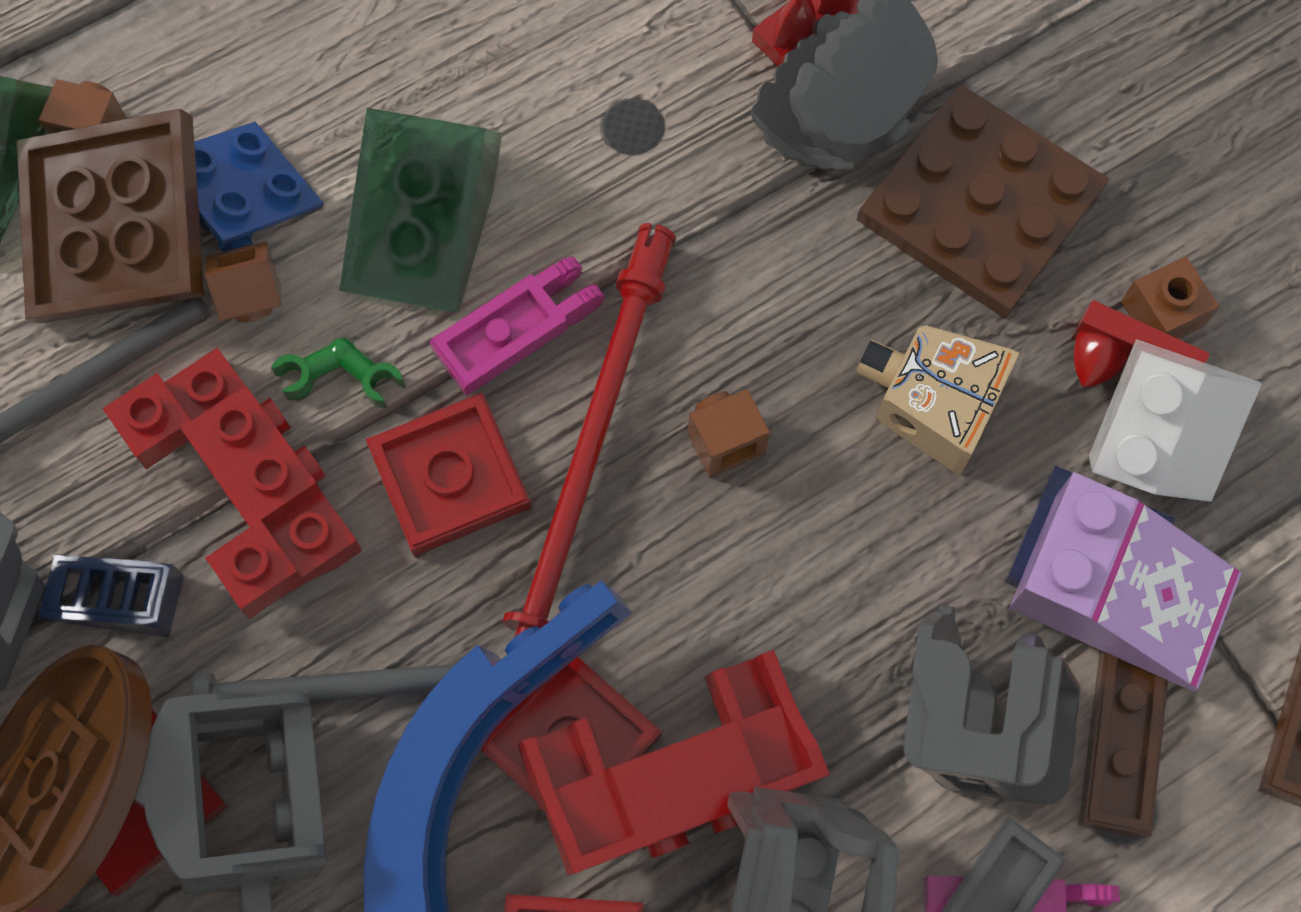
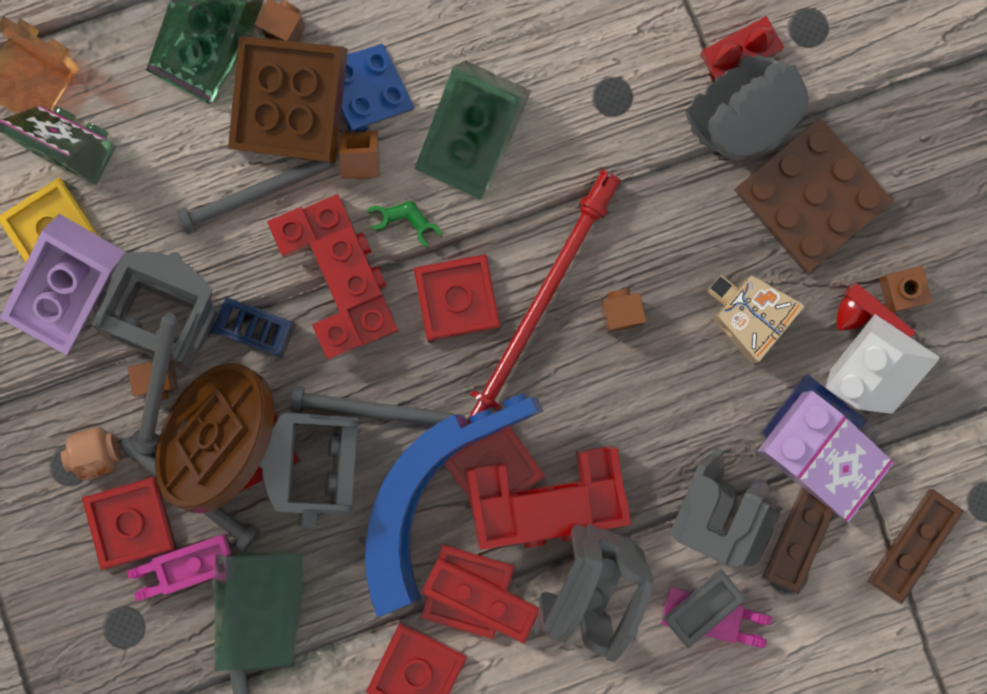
camera: 15 degrees right, 15 degrees up
dark pink hinge [429,256,605,396] -> none

